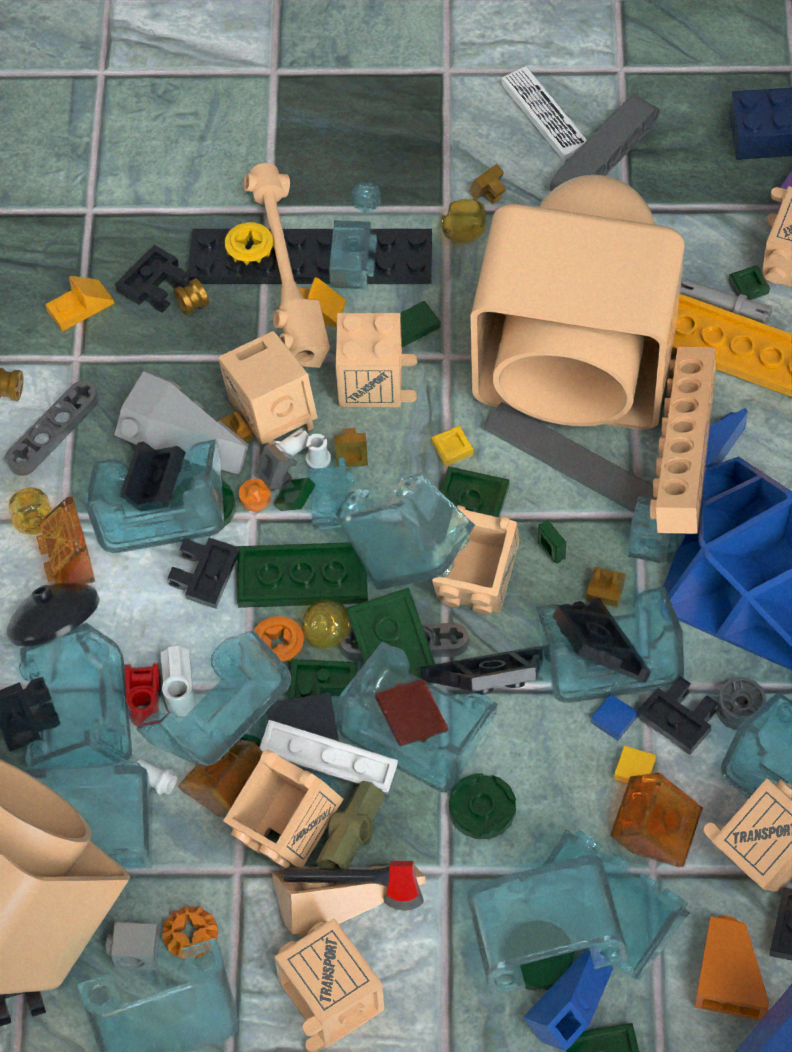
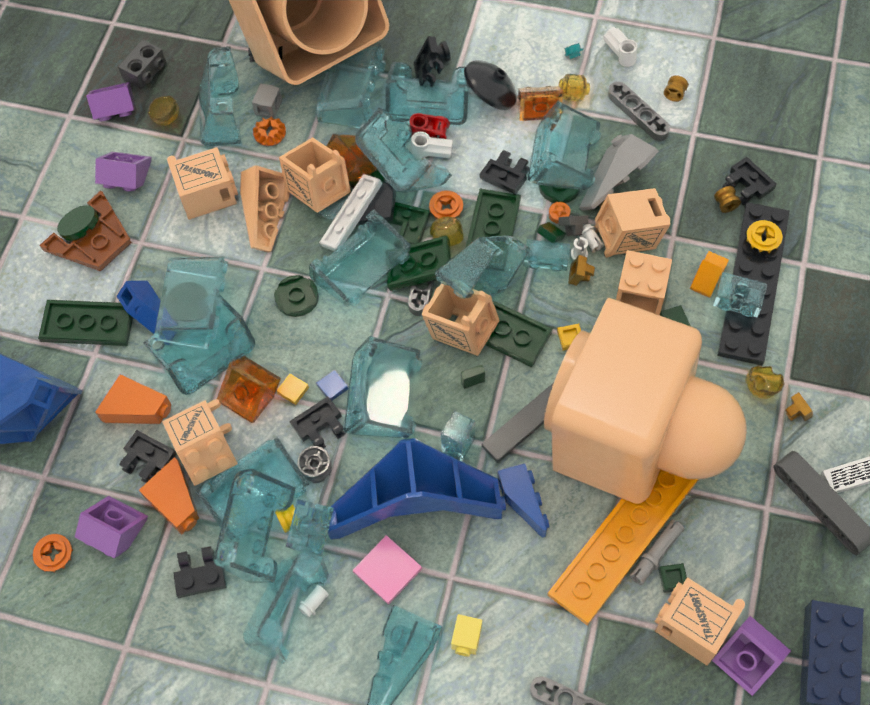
camera: 105 degrees right, 5 degrees up
light orange slope [45,276,115,332] -> none
black bracket [120,441,186,512] -> none
light nougat bar [244,163,330,368] -> none
piece [284,861,424,911] -> none
olive piece [317,781,385,869] -> none
clear light blue tile [351,181,381,212] -> none
clear red piece [374,679,449,747] -> none
black wing [421,646,544,694] -> none
black wing [552,598,651,683] -> none
pearl gold tile [586,566,626,607] -> none
light nougat brick [650,347,716,534] -> none

